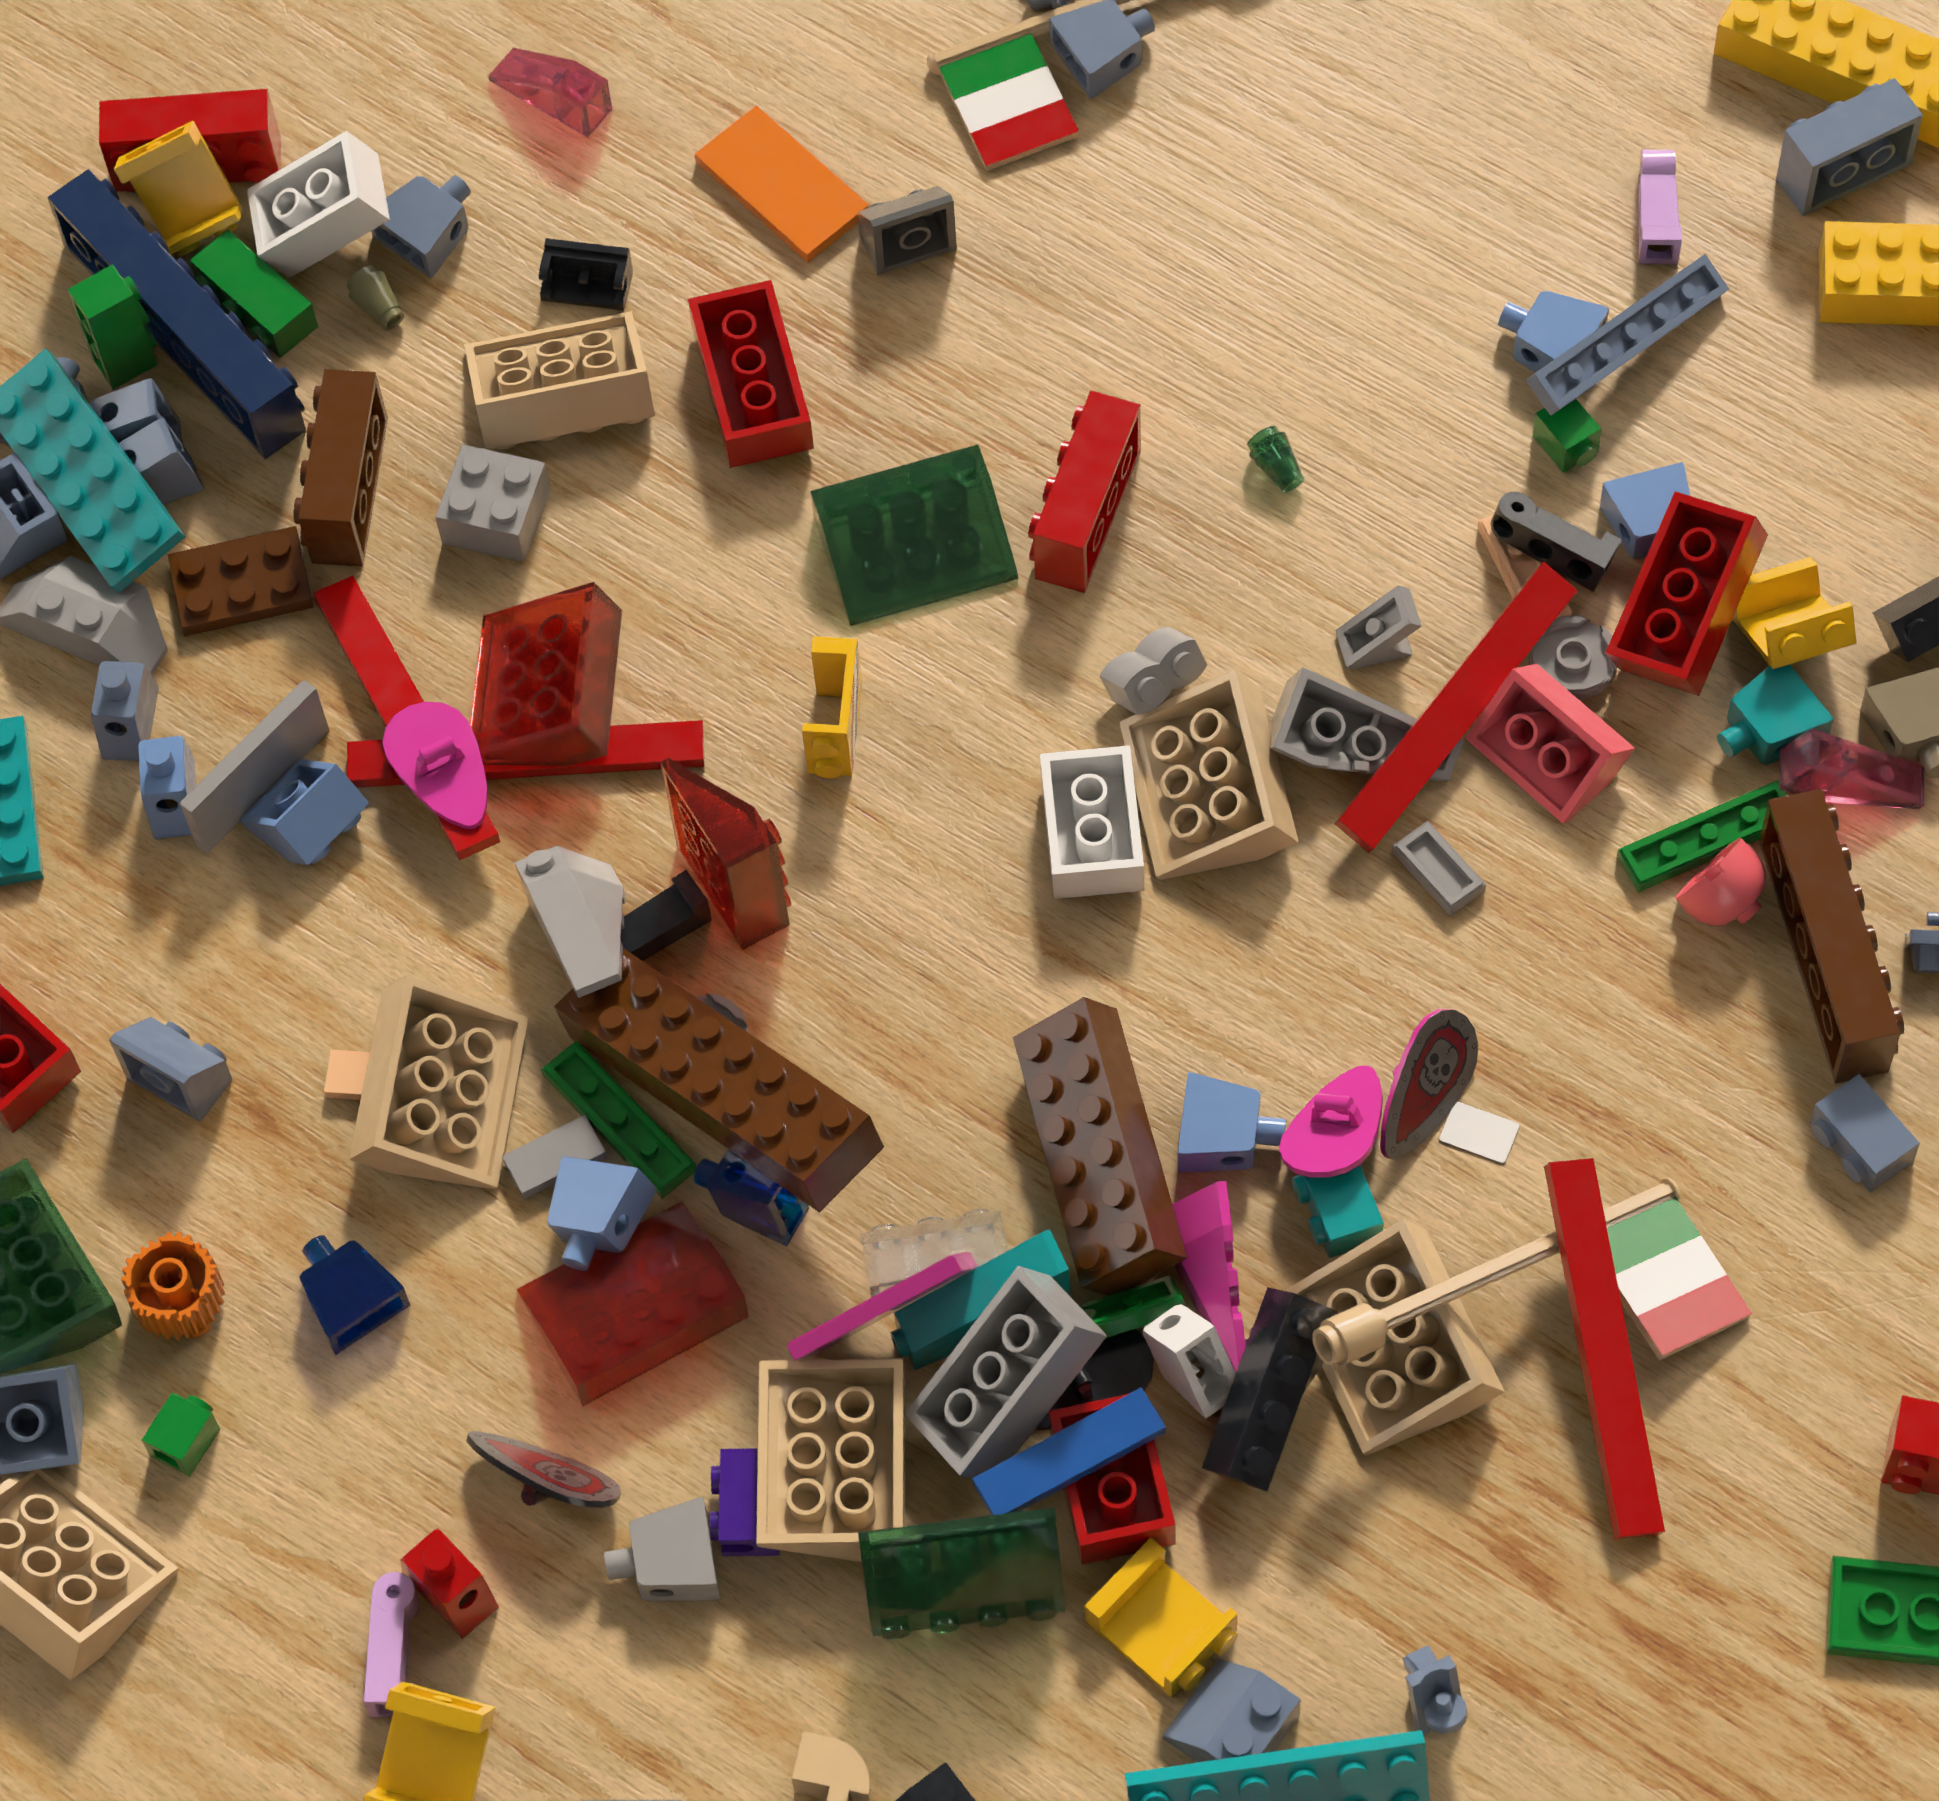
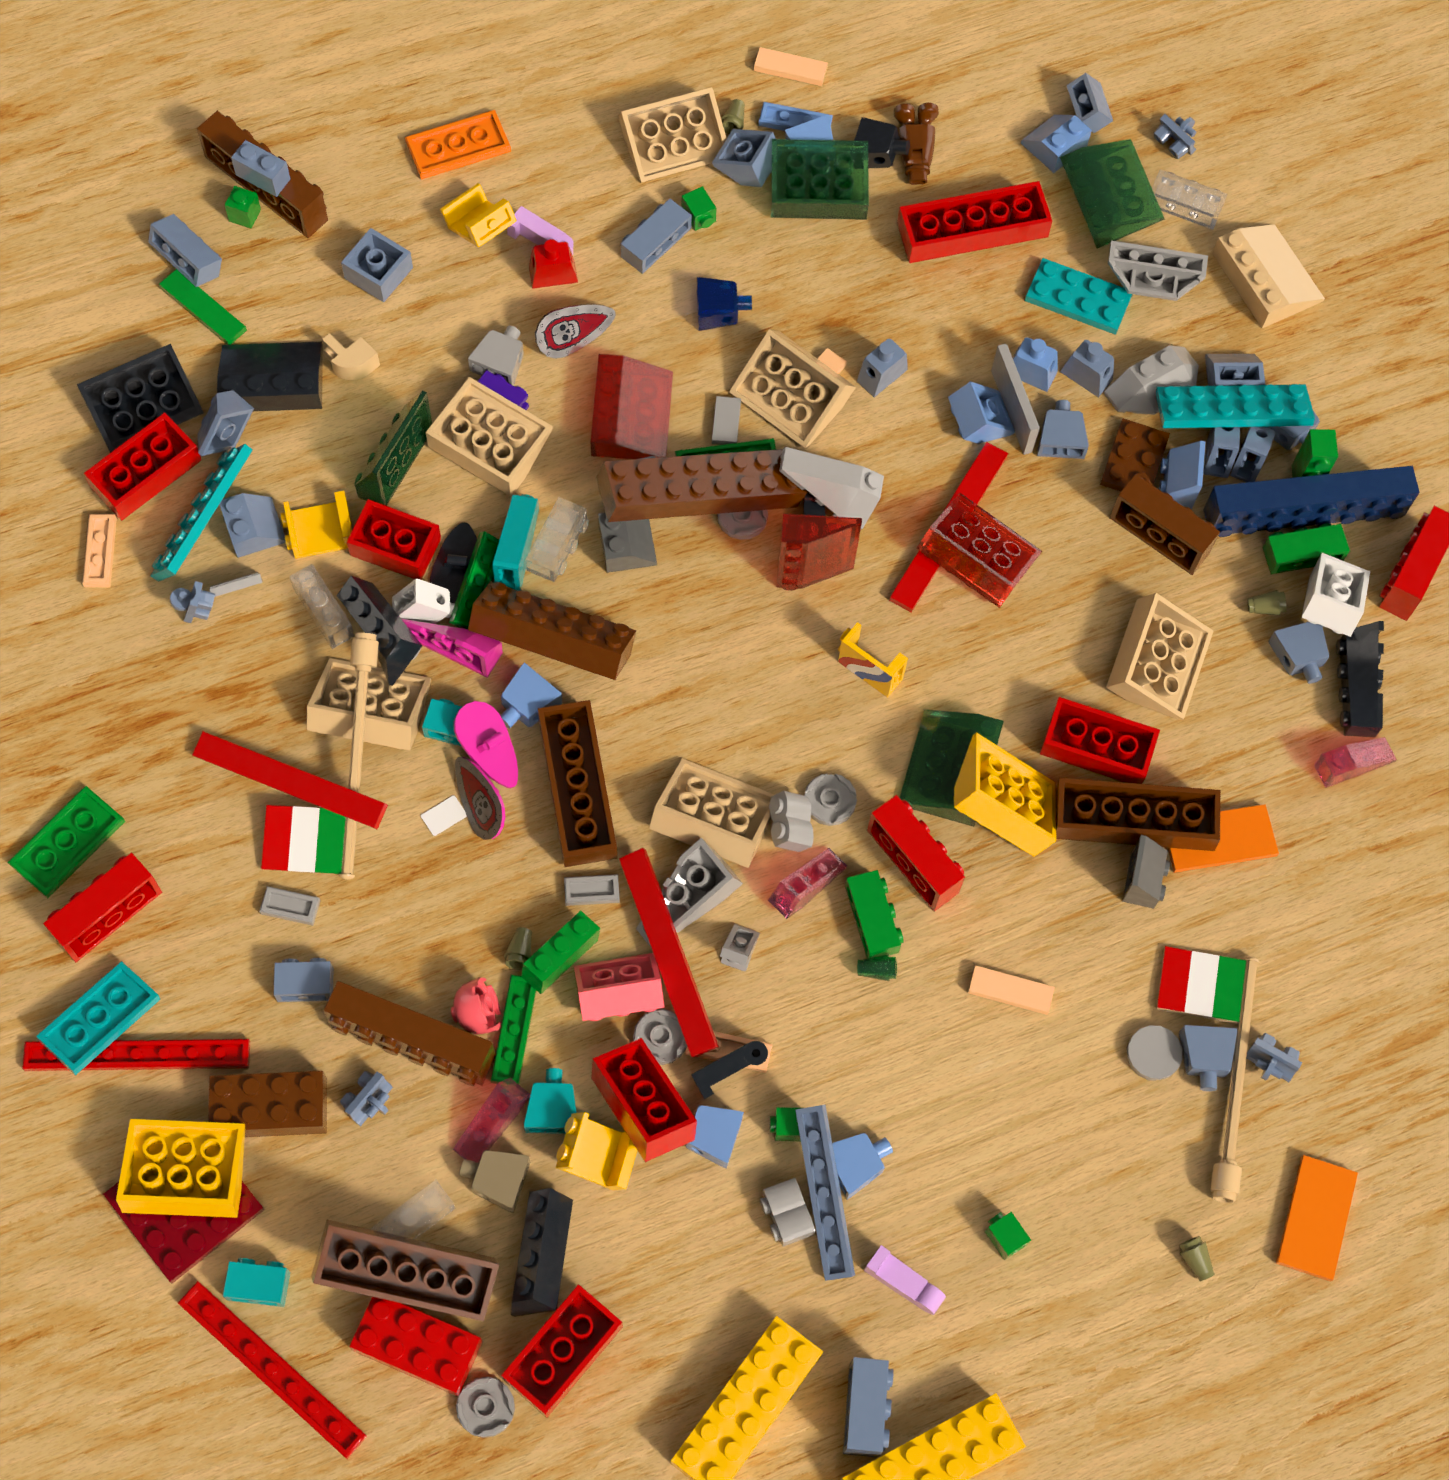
camera: 115 degrees right, 5 degrees up
sand blue slope [109,1017,233,1122] -> none
yellow panel [114,121,243,256] -> none
orange brick [121,1232,225,1340] -> none
red tile [313,575,500,861] -> none
dark pink shield [382,702,488,829] -> none
light grey brick [435,444,551,562] -> none
black hinge [538,238,633,311] -> none
medium blue torso [547,1156,657,1271] -> none
dark pink tile [787,1252,978,1361] -> none
light grey brick [905,1266,1107,1479] -> none
blue tile [972,1387,1166,1524] -> none
white brick [1040,746,1144,899] -> none
none -> light grey tile [209,572,263,597]
none -> light grey tile [259,886,321,926]
none -> clear brick [289,564,355,649]
none -> olive cone [504,927,532,970]
none -> green brick [521,910,600,994]
none -> reddish brown brick [538,700,618,867]
none -> dark grey slope [598,513,657,573]
none -> sand blue brick [621,199,692,274]
none -> light grey brick [760,1178,815,1247]
none -> clear pink slope [768,848,847,919]
none -> light grey tile [804,774,857,826]
none -> green brick [845,870,904,961]
none -> sand blue torso [857,338,908,397]
none -> yellow slope [954,732,1056,857]
none -> light nougat tile [968,965,1055,1015]
none -> green brick [985,1211,1031,1261]
none -> sand blue torso [1037,400,1089,459]
none -> reddish brown brick [1056,778,1221,851]
none -> light grey tile [1127,1025,1183,1081]
none -> medium blue slope [1159,441,1205,509]
none -> black wedge [1336,621,1384,737]

